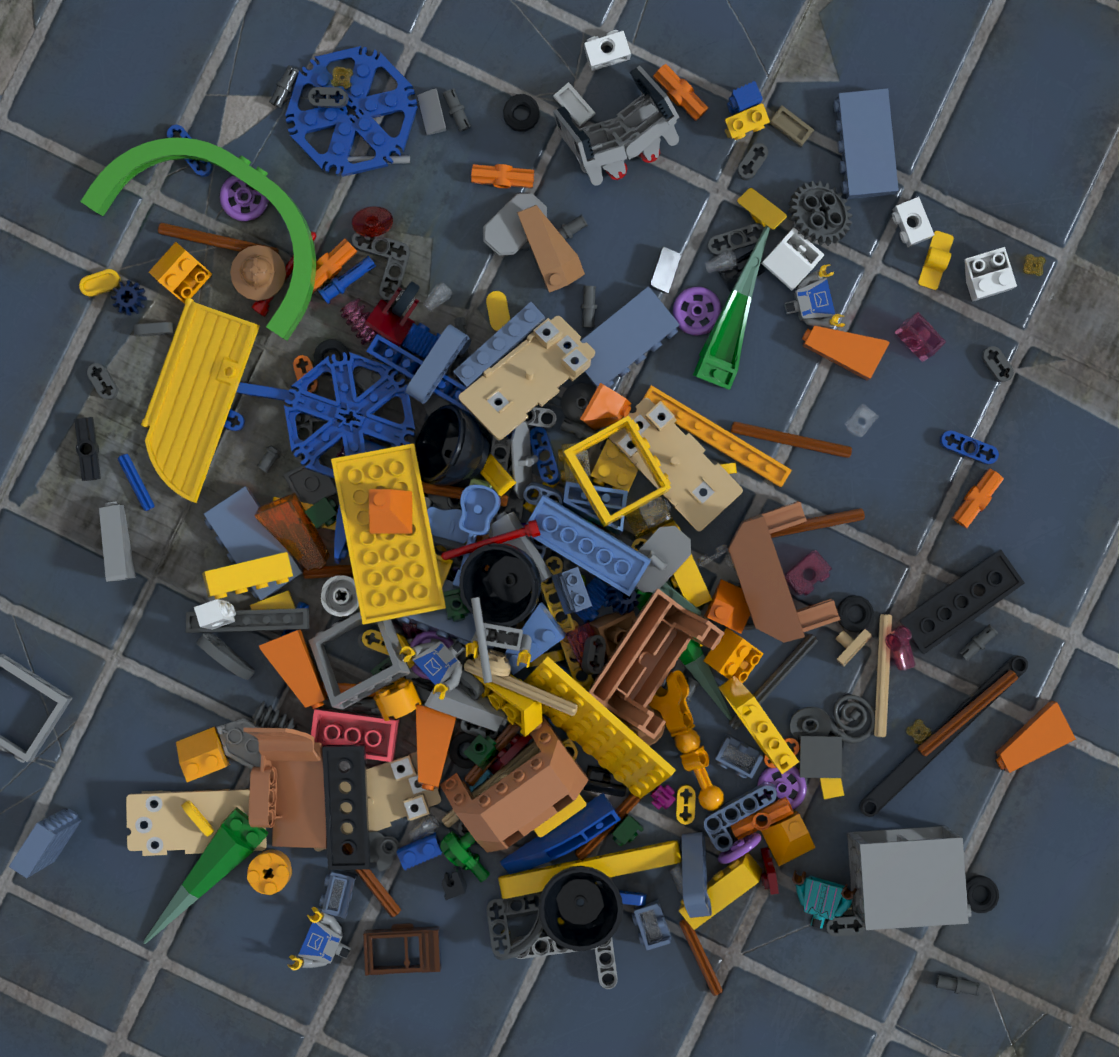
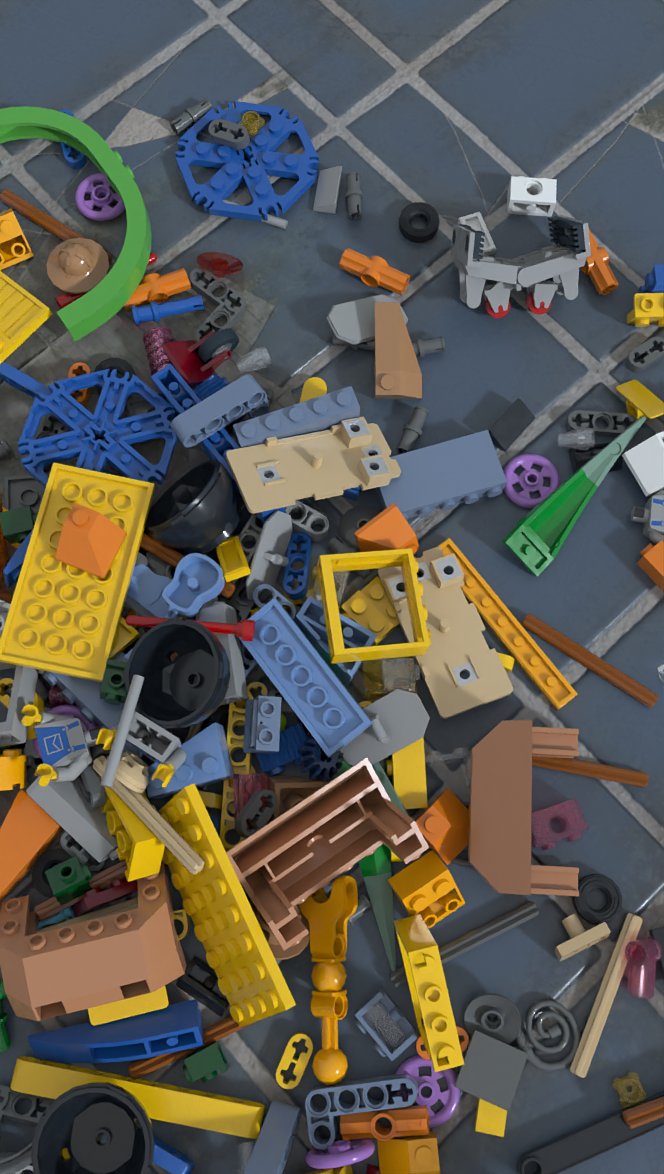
camera: 25 degrees right, 15 degrees down
magenta gear [650,784,676,810] -> none

